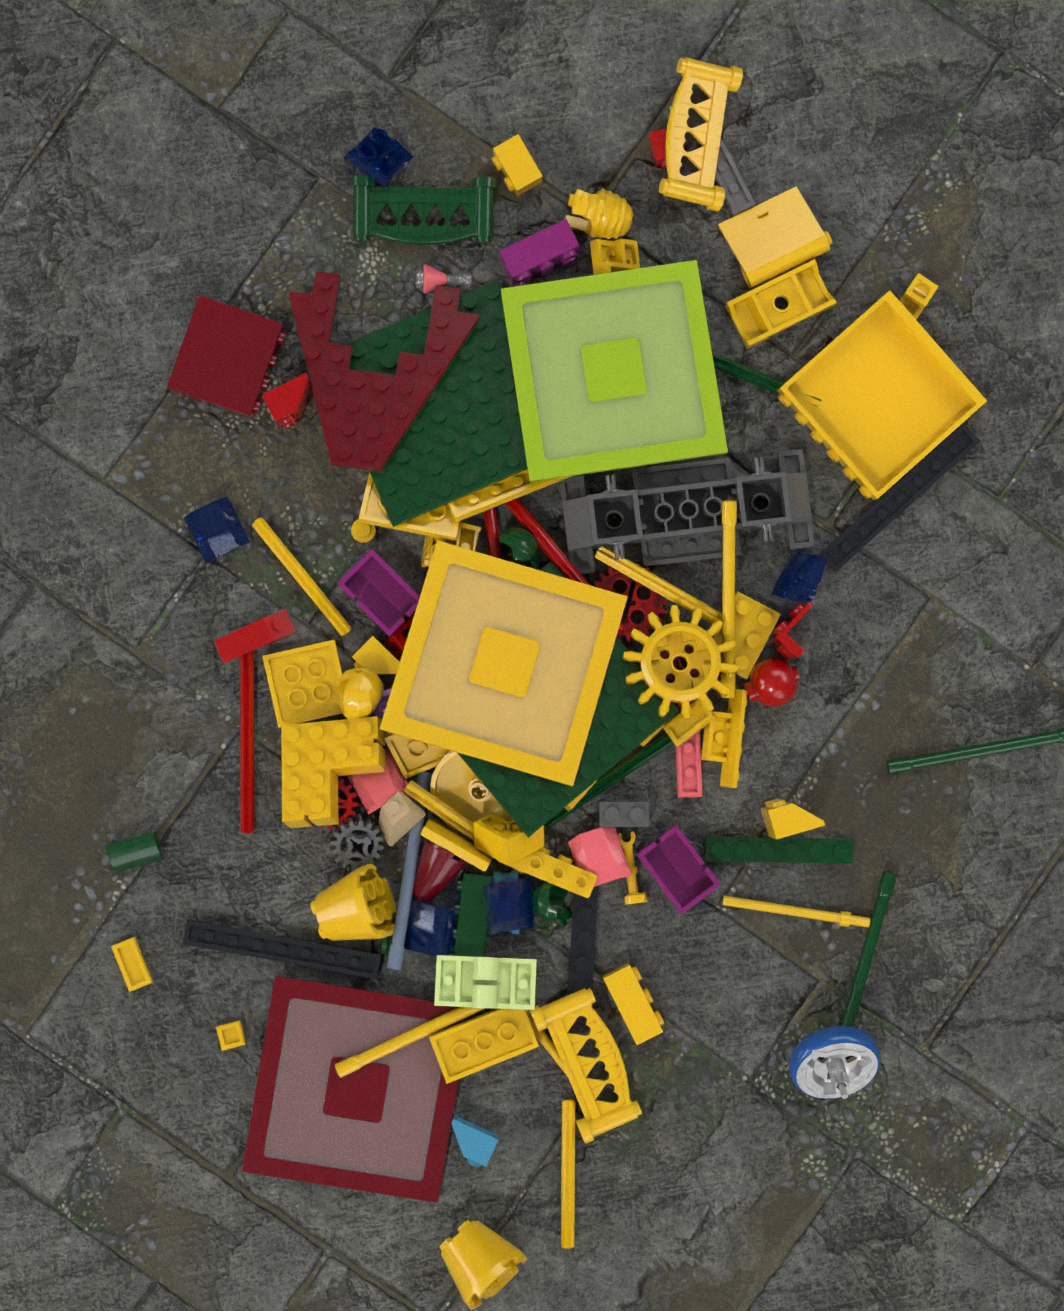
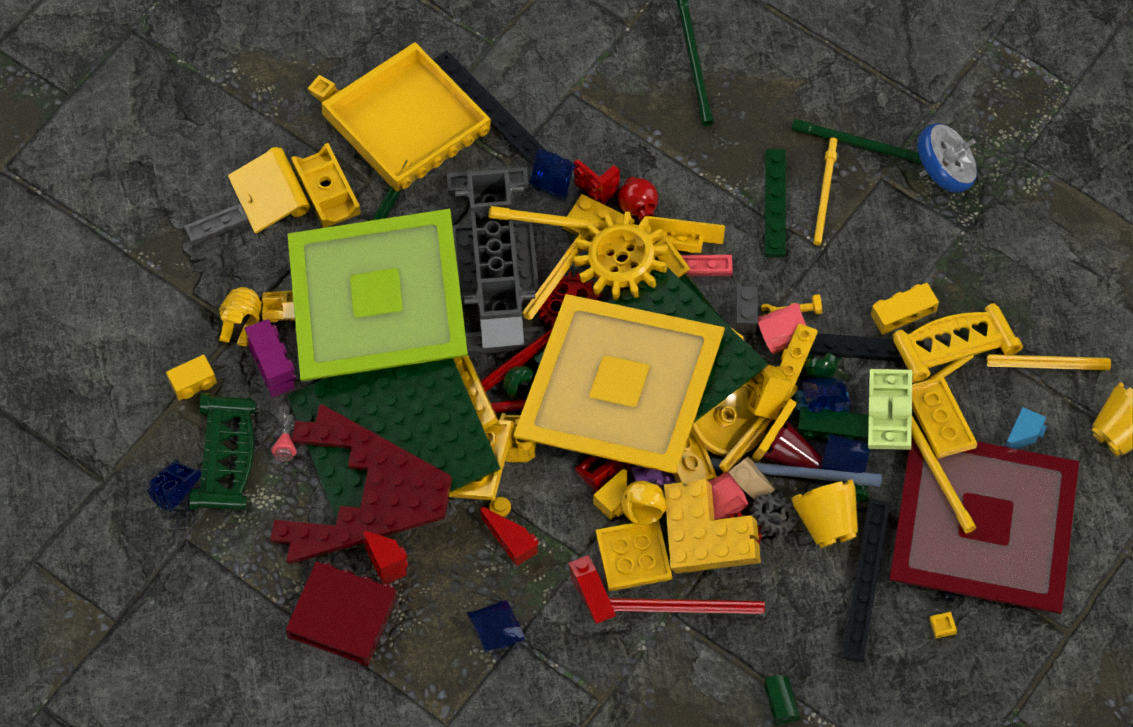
camera: 90 degrees left, 25 degrees down
yellow tile [111,937,153,992] -> none
yellow axle [252,517,352,636] -> none
magenta piece [337,549,420,637] -> none
magenta piece [635,824,721,915] -> none
red brick [648,128,667,168] -> none
yellow piece [659,57,743,212] -> none
yellow slope [761,798,825,839] -> none
none -> red slope [480,507,539,566]

